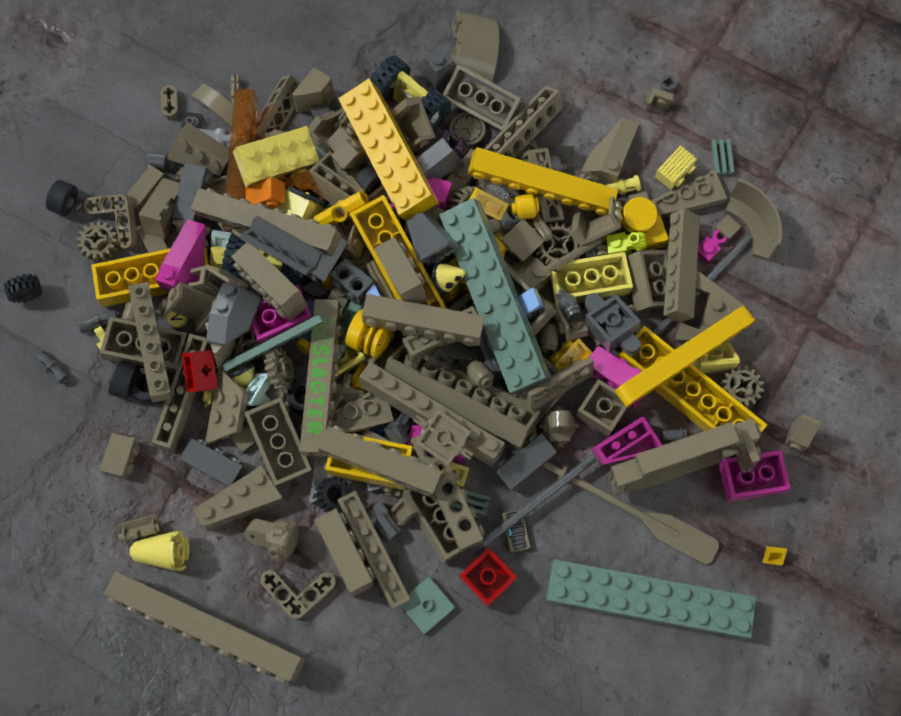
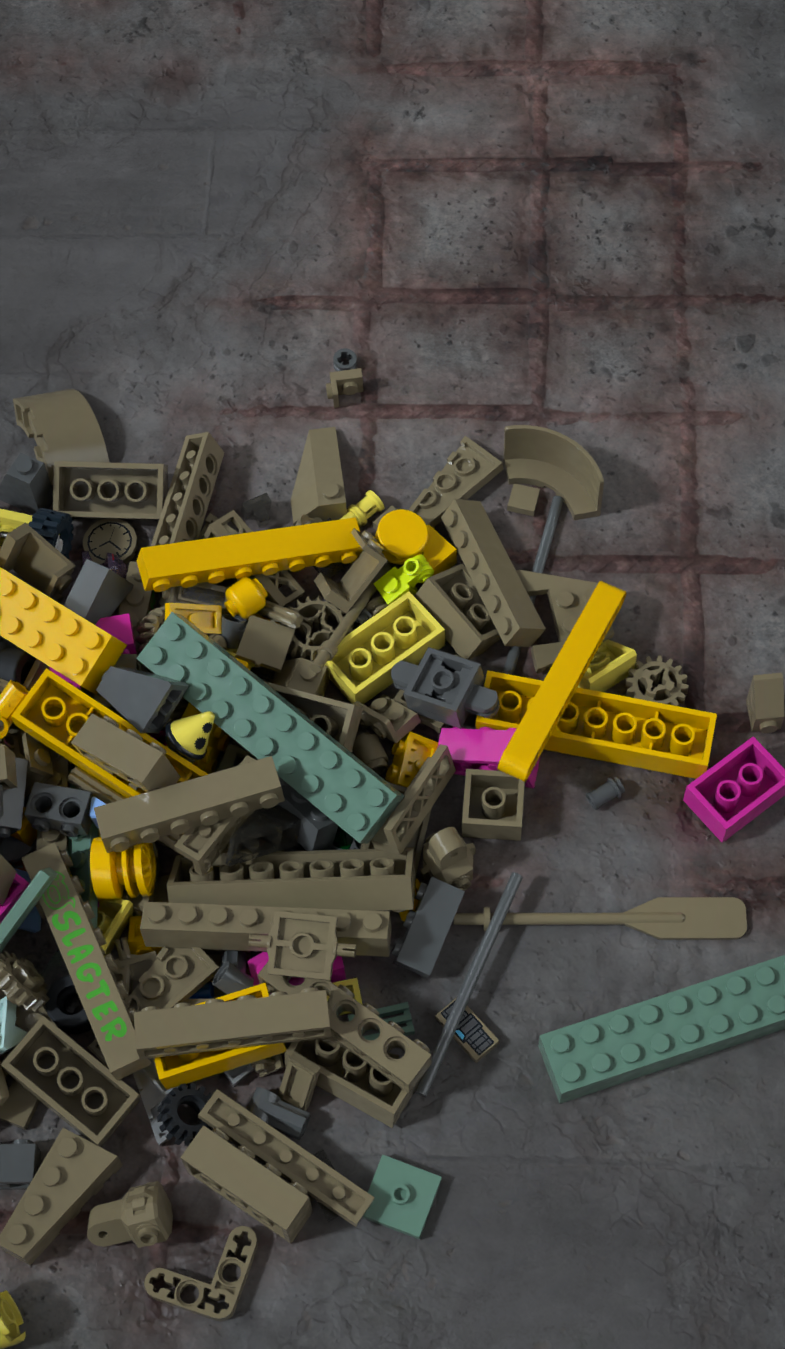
camera: 25 degrees left, 10 degrees down
yellow tile [296,338,311,356] -> none
red brick [459,548,517,608] -> none
dark tan brick [467,360,494,389] -> none
light blue slope [518,288,543,315] -> none
dark grey animal [555,289,581,320] -> none
dark pink wedge [590,416,662,466] -> none
dark tan panel [608,418,761,496] -> none
light yellow brick [655,146,697,190] -> none
dark pink plate [698,230,727,263] -> none
sand green tile [711,139,734,175] -> none

